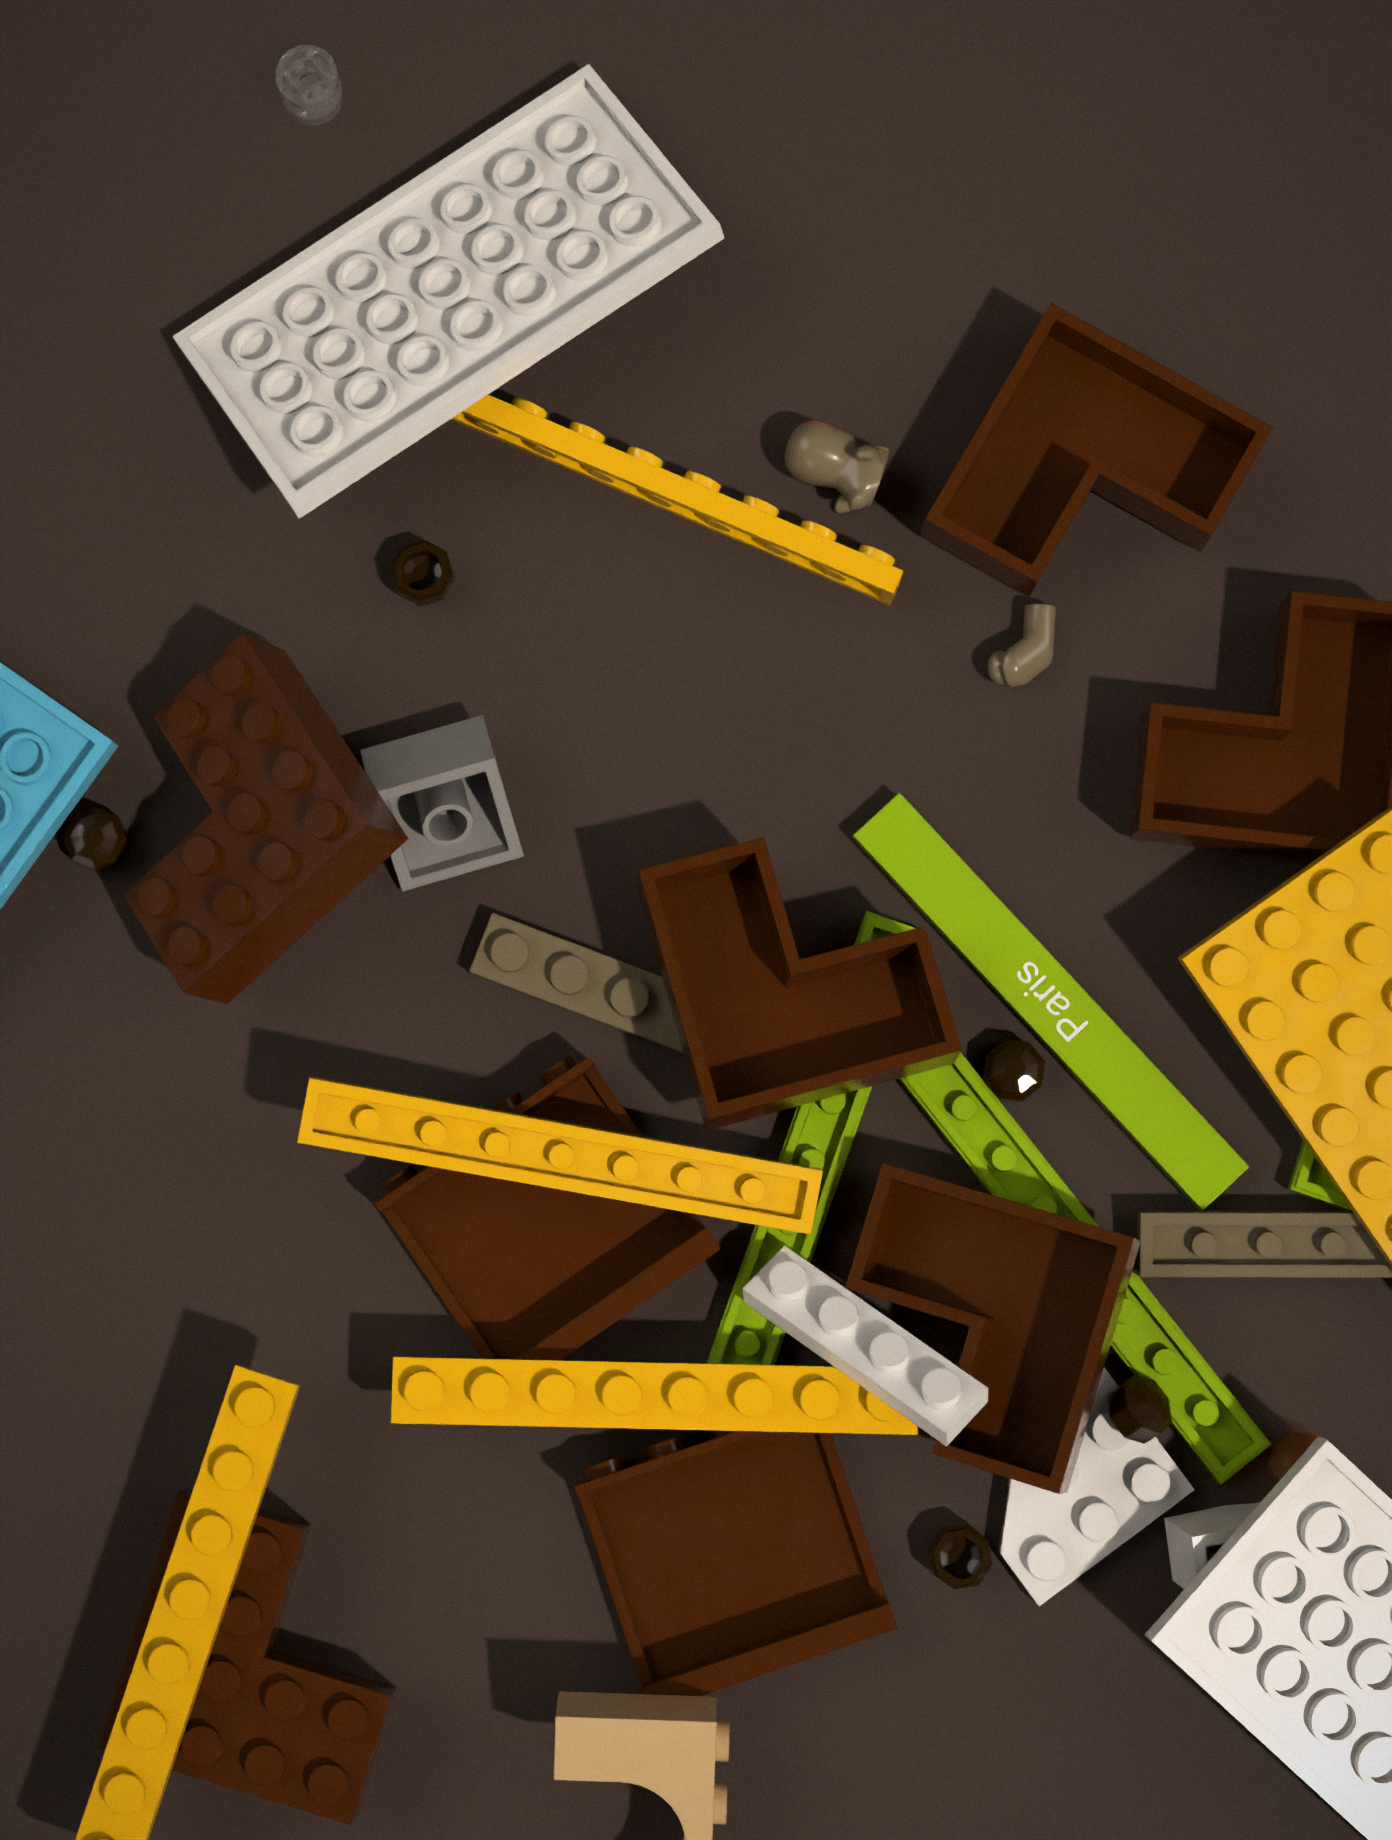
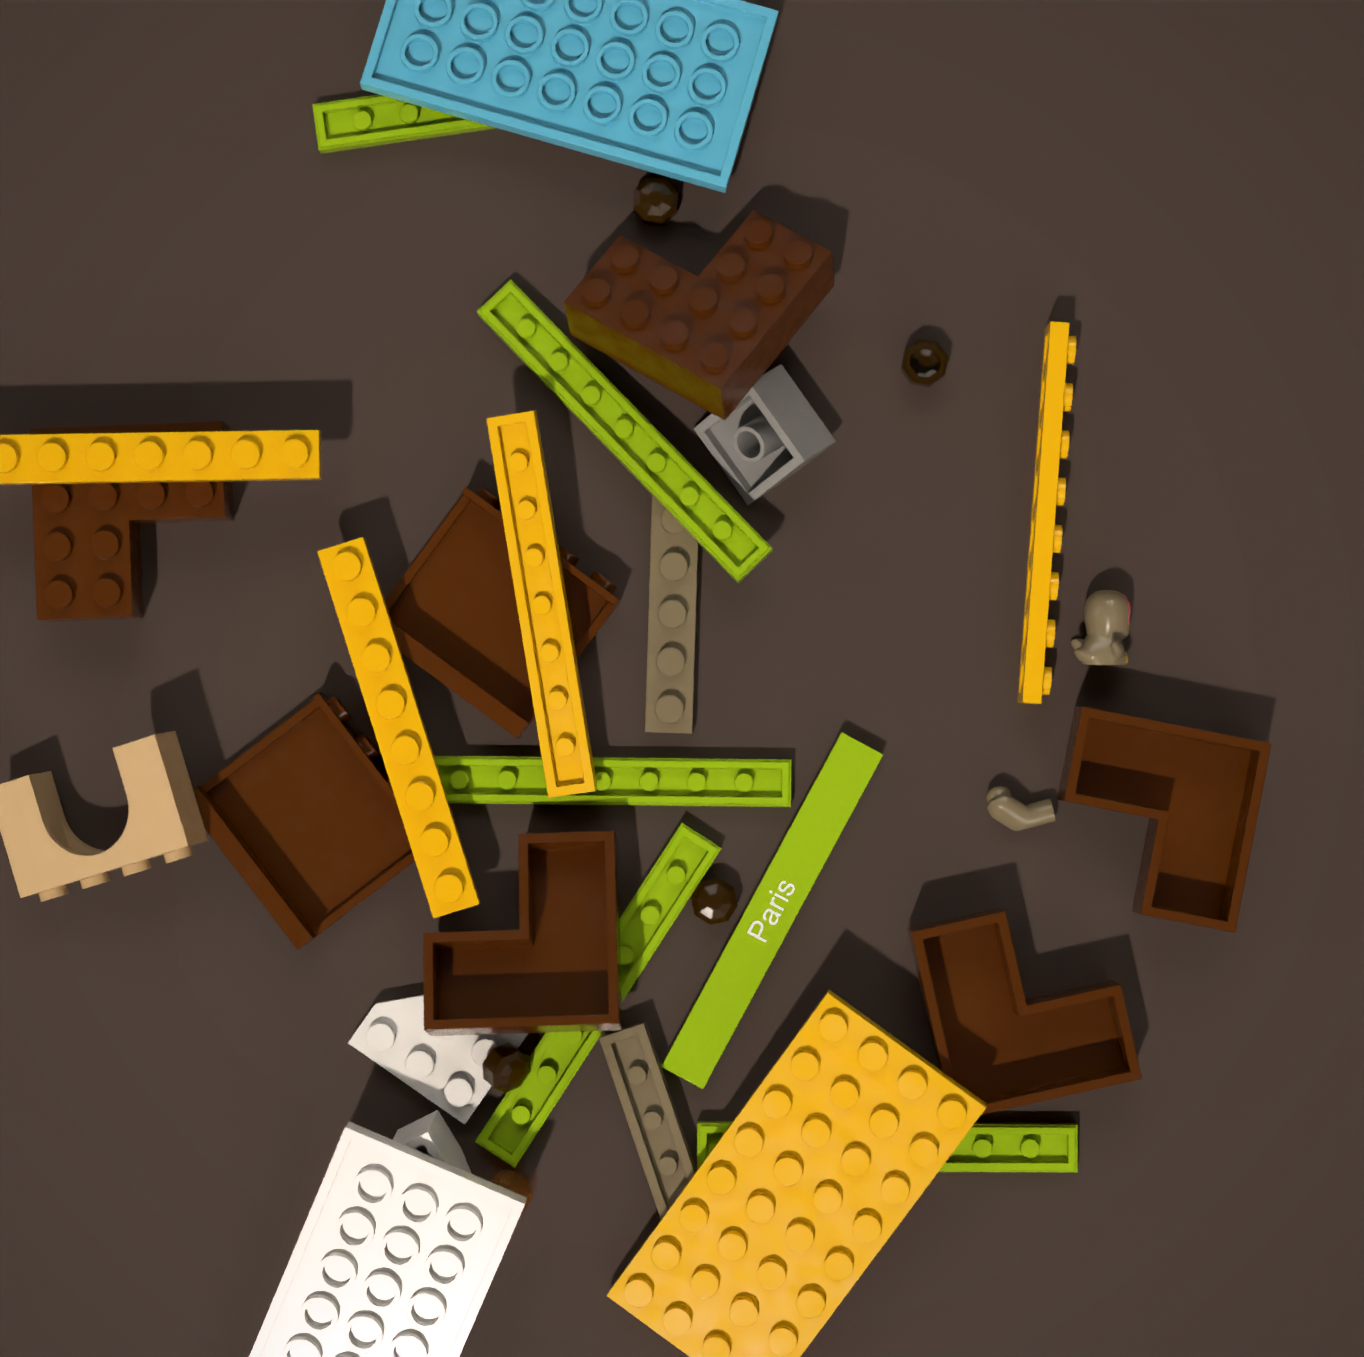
camera: 75 degrees right, 5 degrees up
white plate [172,64,725,519] -> none
clear wheel [275,45,343,125] -> none
reddish brown piece [636,837,962,1131] -> none
white plate [742,1246,988,1447] -> none
dark brown tile [928,1524,993,1590] -> none
none -> lime tile [477,280,773,584]

